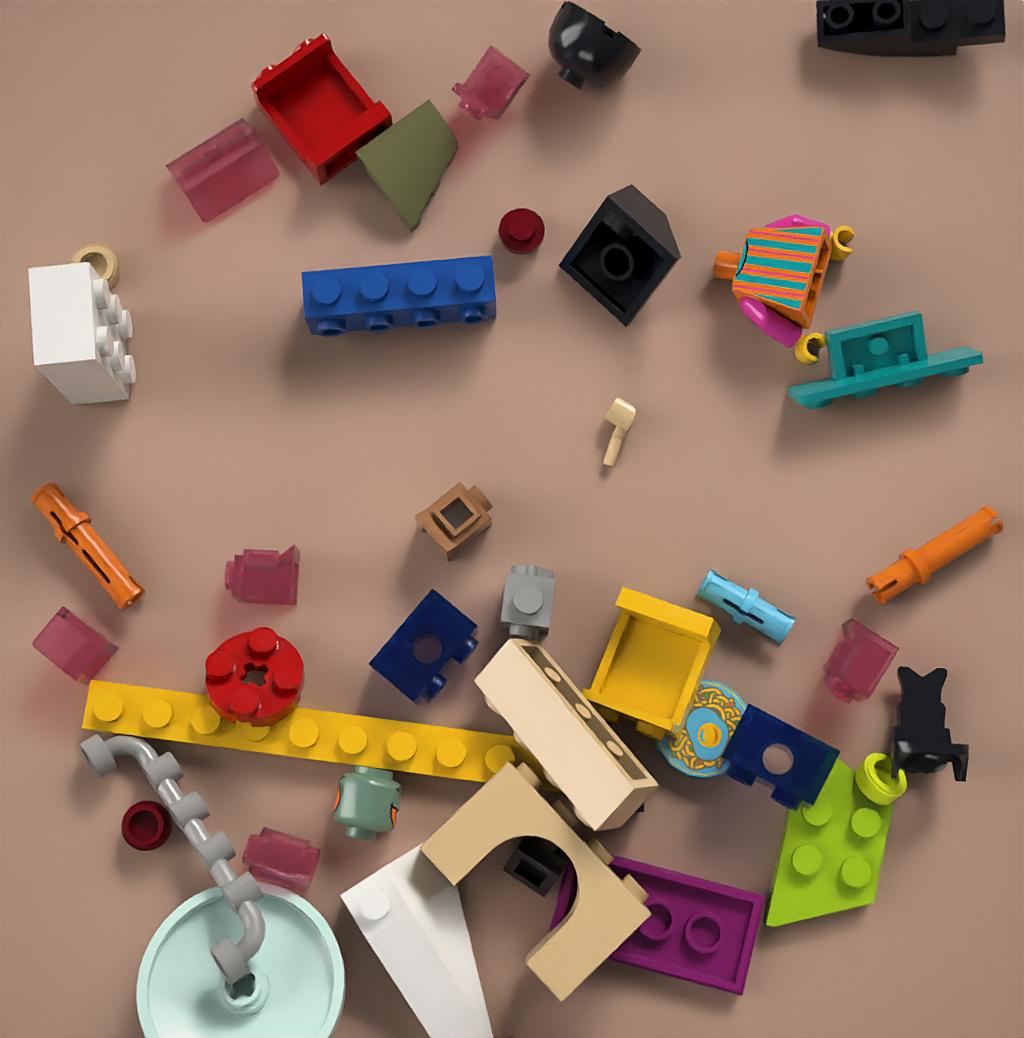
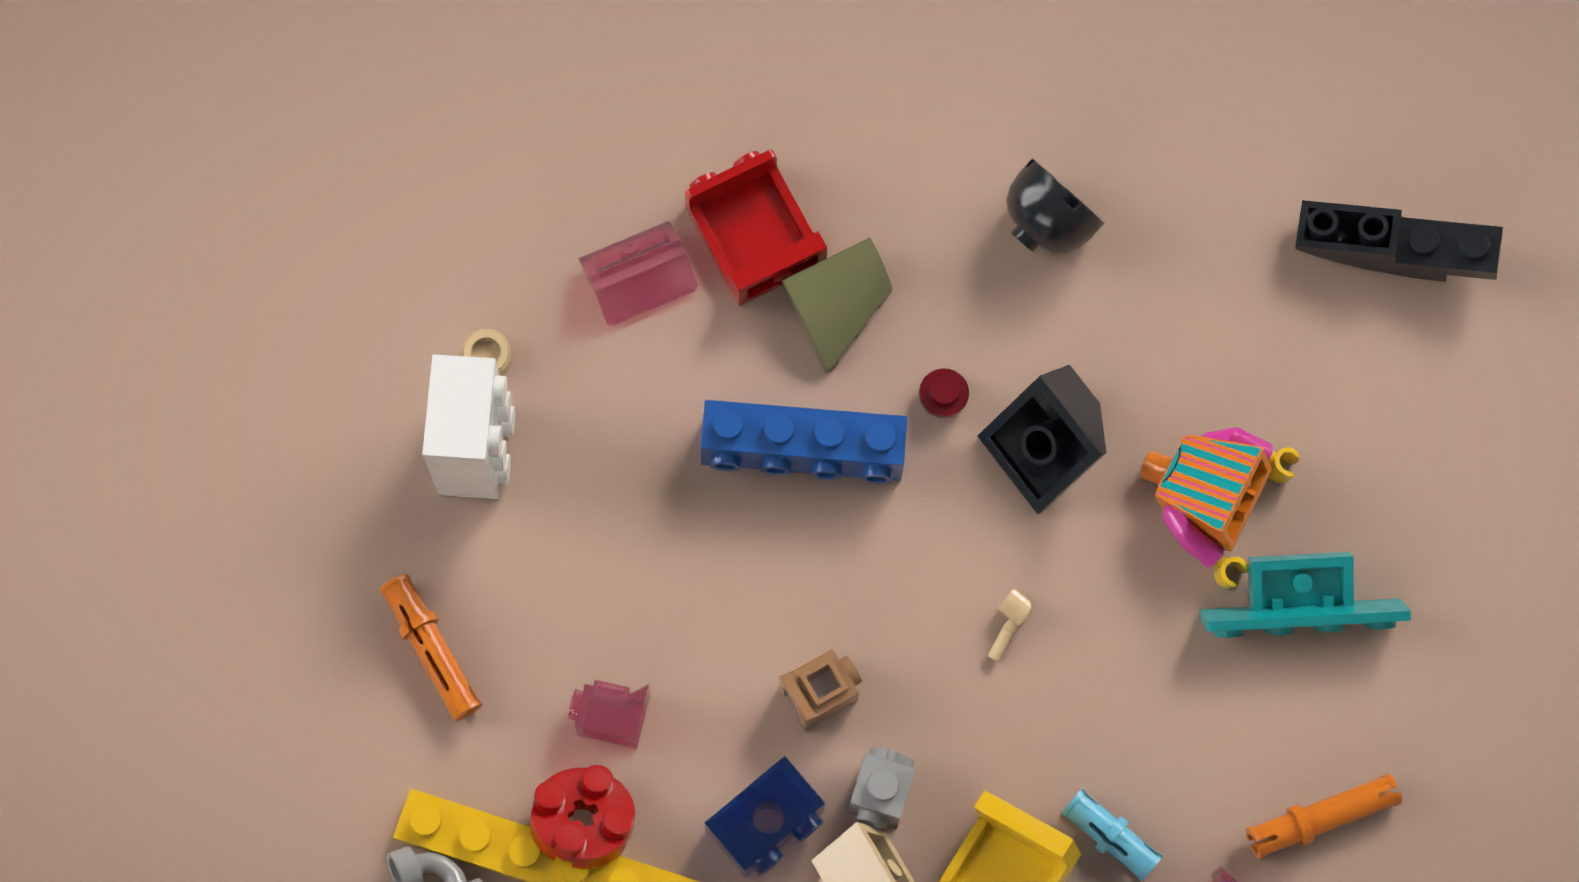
camera: 10 degrees right, 5 degrees down
clear pink panel [32,606,119,686] -> none
clear pink bracket [451,45,530,121] -> none

